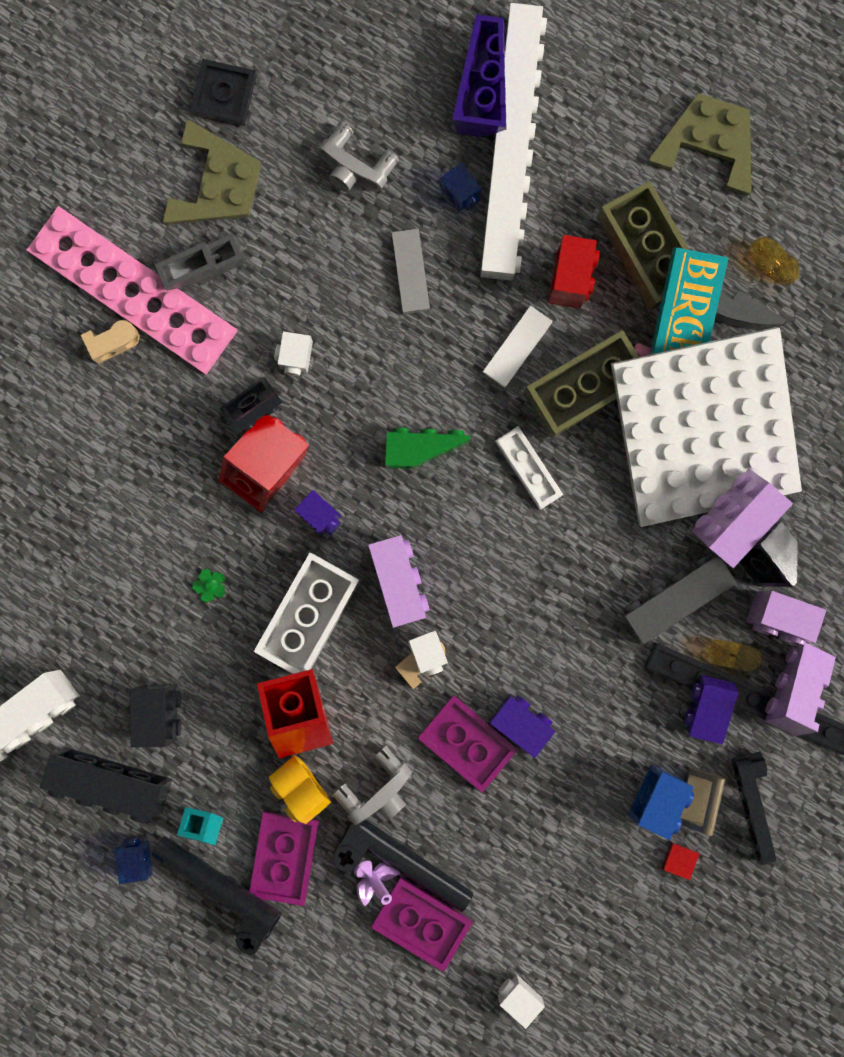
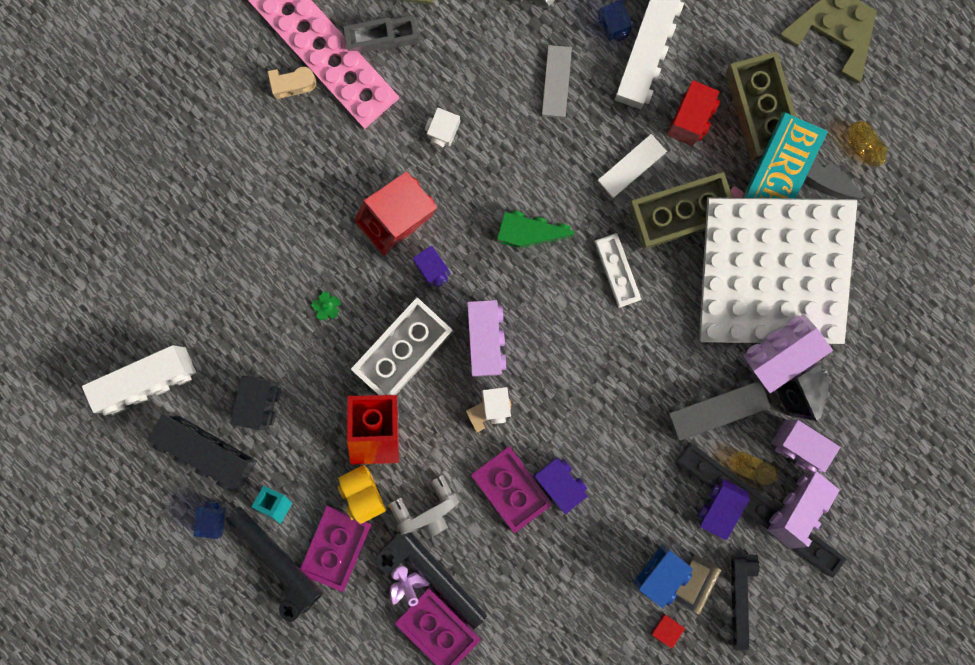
camera: 20 degrees right, 0 degrees up
black plate [220,377,283,435] -> none

